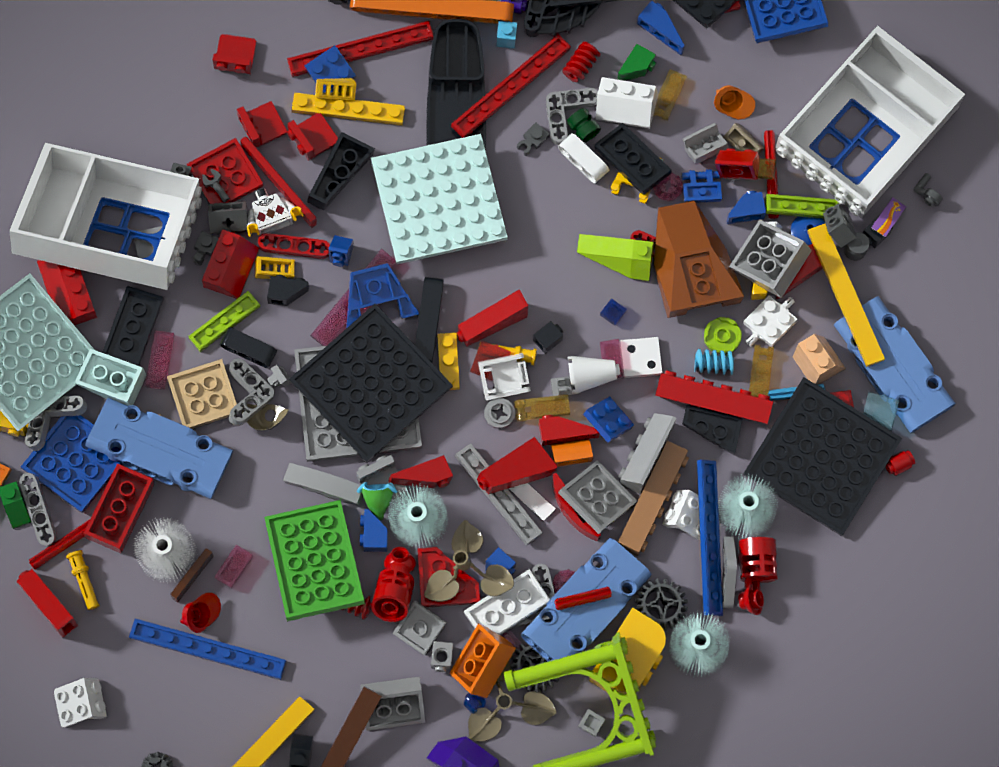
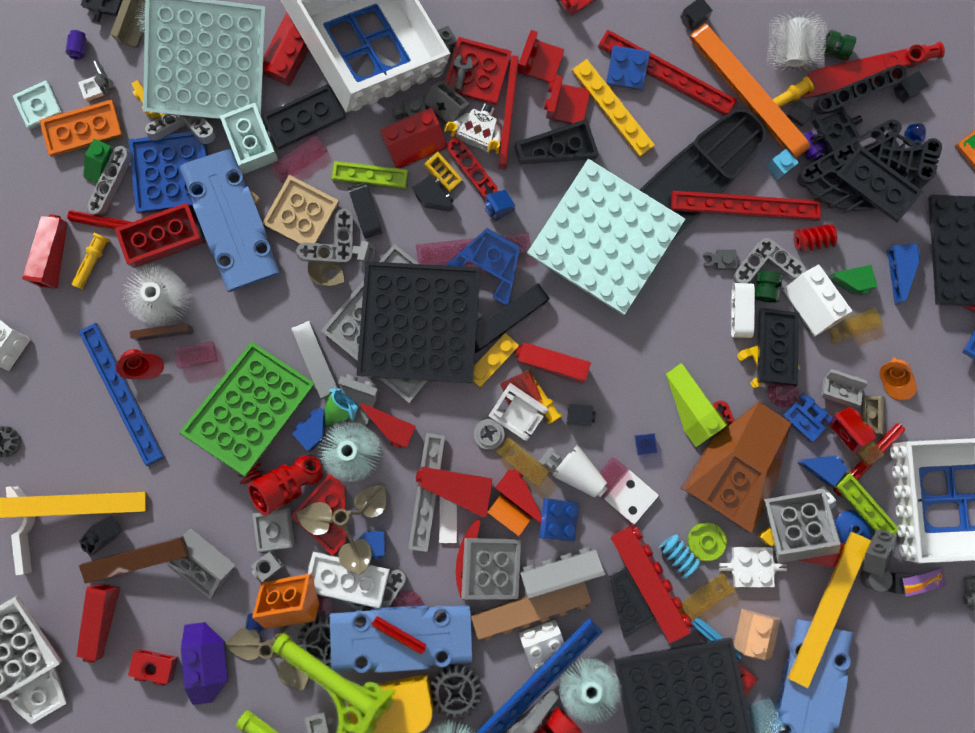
camera: 50 degrees right, 10 degrees up
yellow slope [315,78,356,100] -> none

